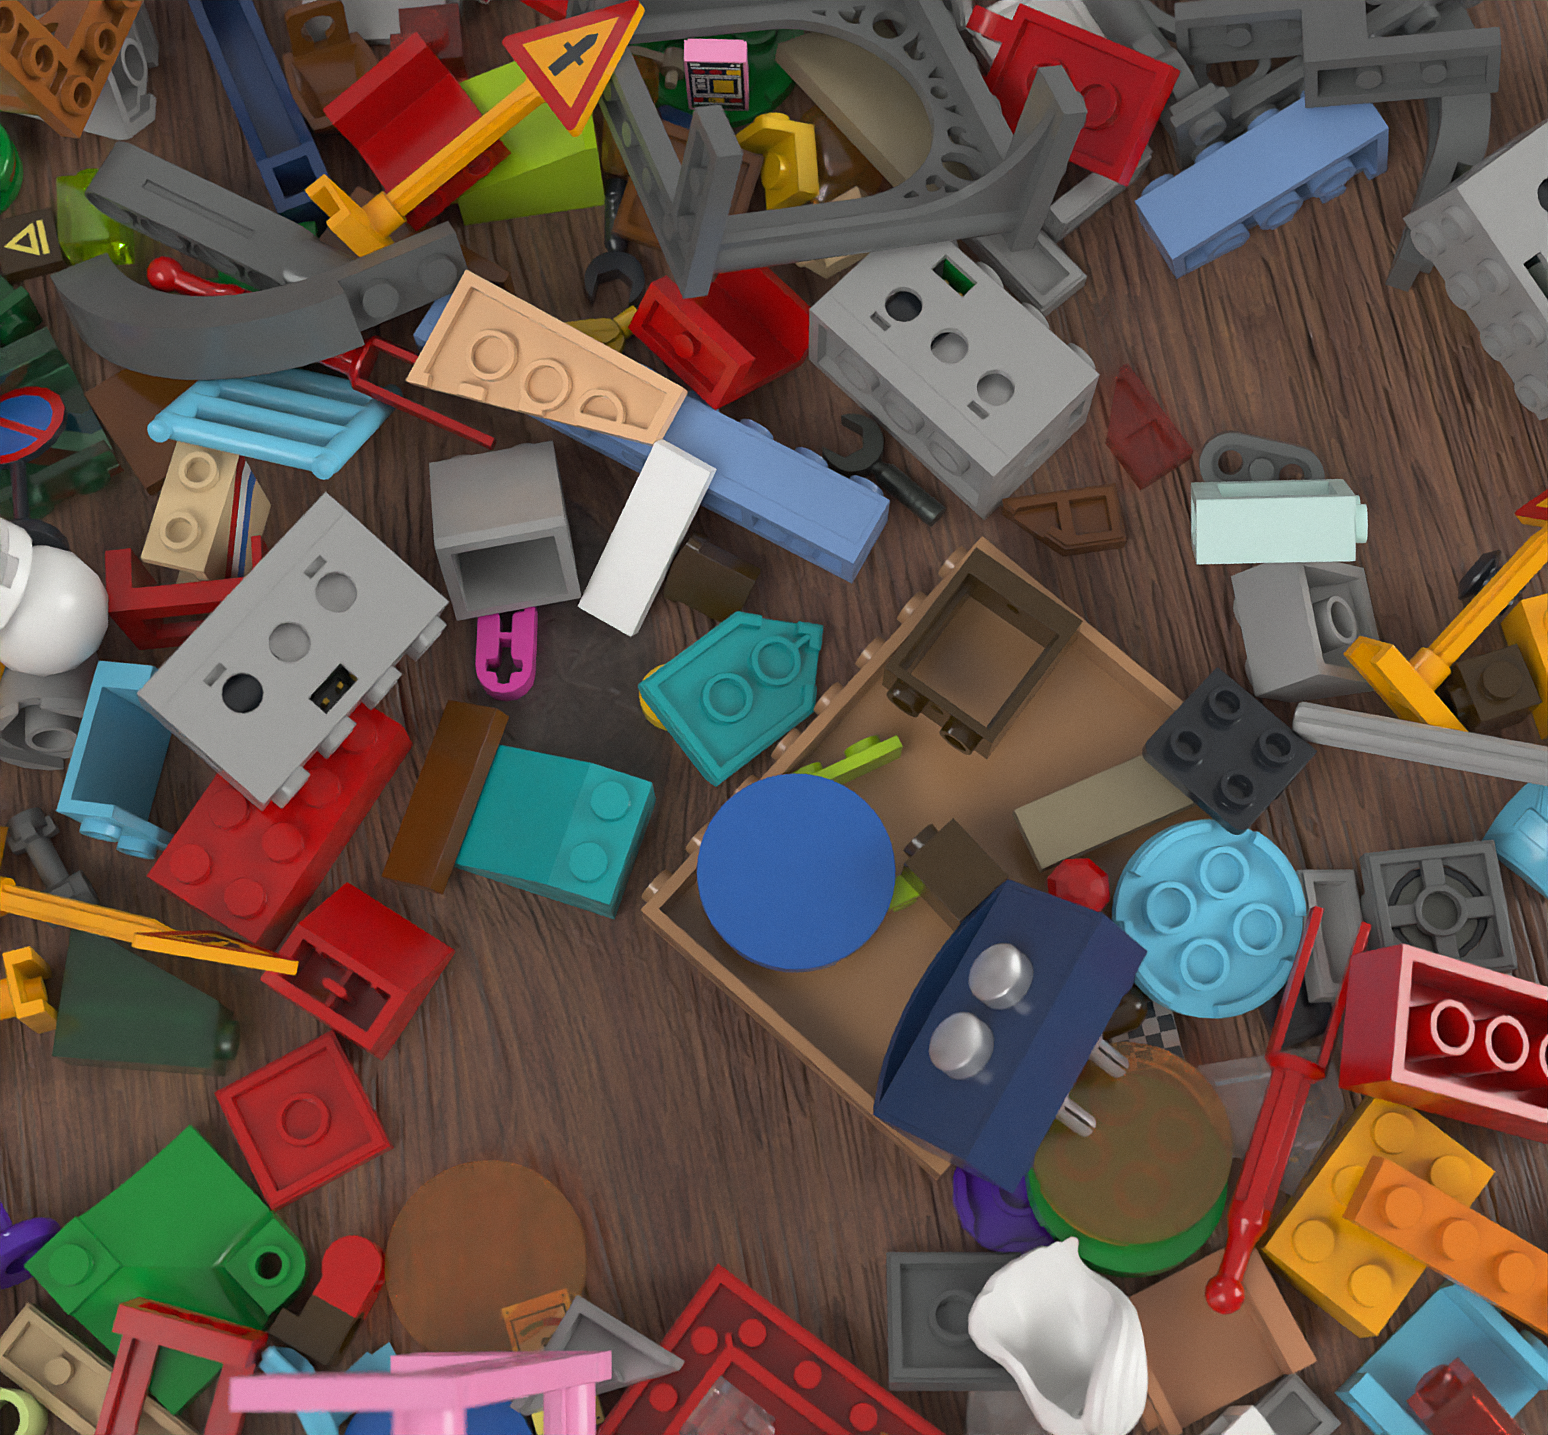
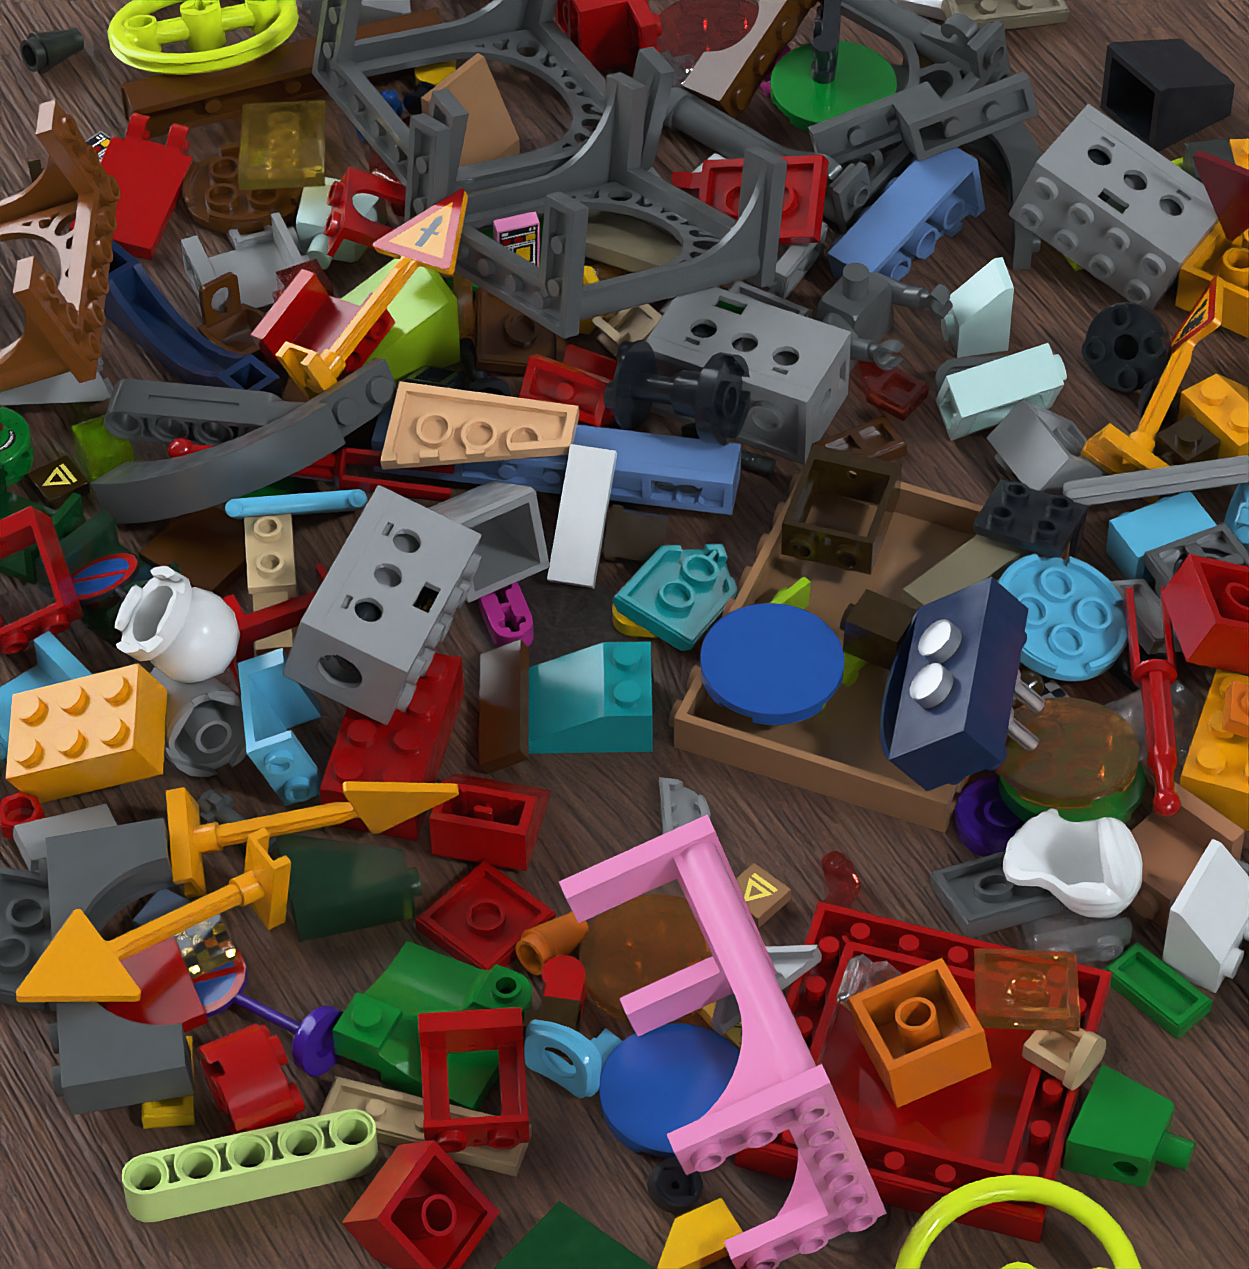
camera: 20 degrees left, 25 degrees down
none -> black tile [402,365,466,390]
none -> orange cone [516,911,589,975]
none -> black piece [604,340,750,446]
none -> light grey tile [659,777,711,834]
none -> medium nougat tile [736,863,791,929]
none -> dark grey torso [816,263,953,372]
none -> clear red arm [821,851,861,908]
none -> light aqua slope [941,257,1014,358]
none -> black plate [1082,302,1171,393]
none -> medium azure brick [1106,491,1217,583]

